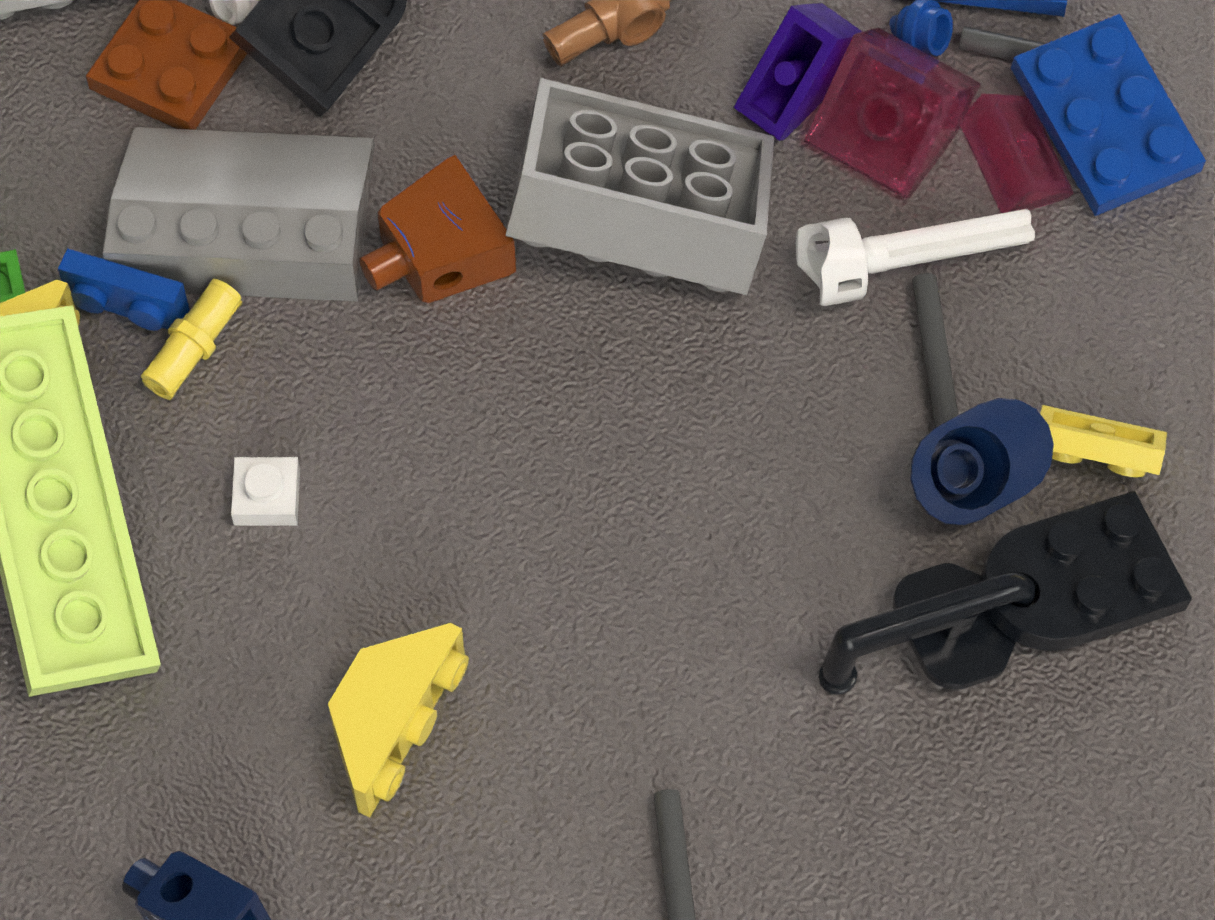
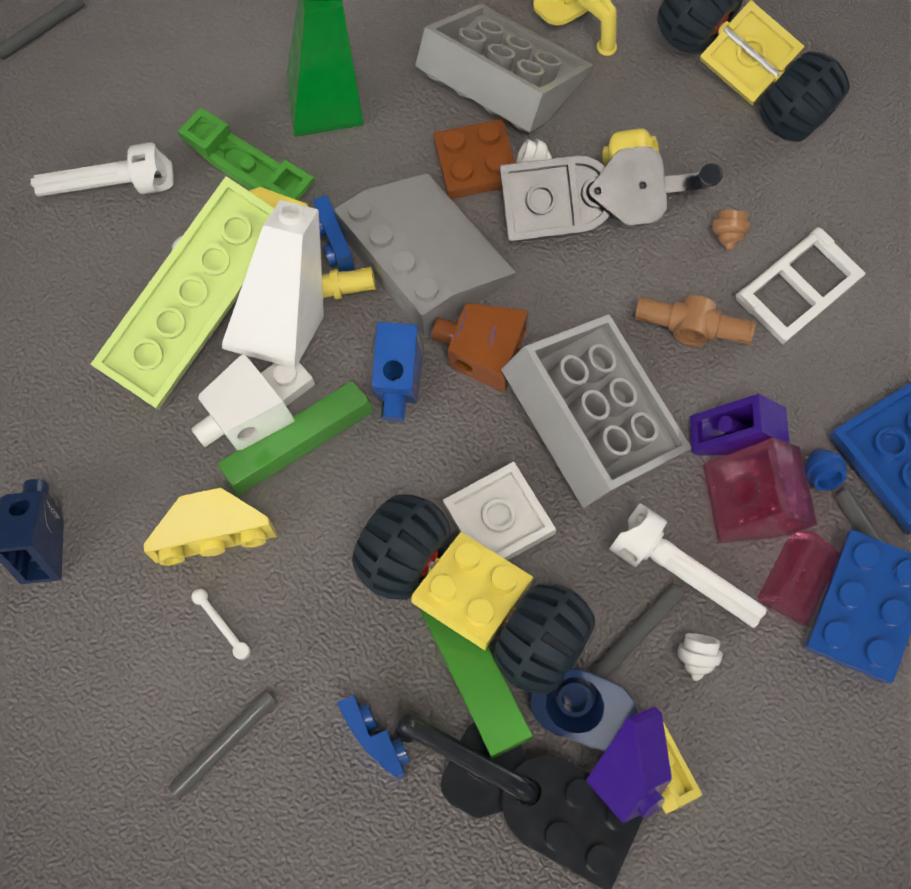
camera: 55 degrees right, 5 degrees up
none -> white torso [191,354,295,450]
none -> white hinge [191,589,251,660]
none -> bright green slope [217,381,373,496]
none -> white slope [222,200,324,368]
none -> blue slope [337,695,411,780]
none -> black plate [352,494,595,694]
none -> blue torso [372,322,424,422]
none -> bright green slope [419,608,533,759]
none -> white plate [443,462,556,561]
none -> dark purple slope [586,707,672,824]
none -> white plate [677,633,723,681]

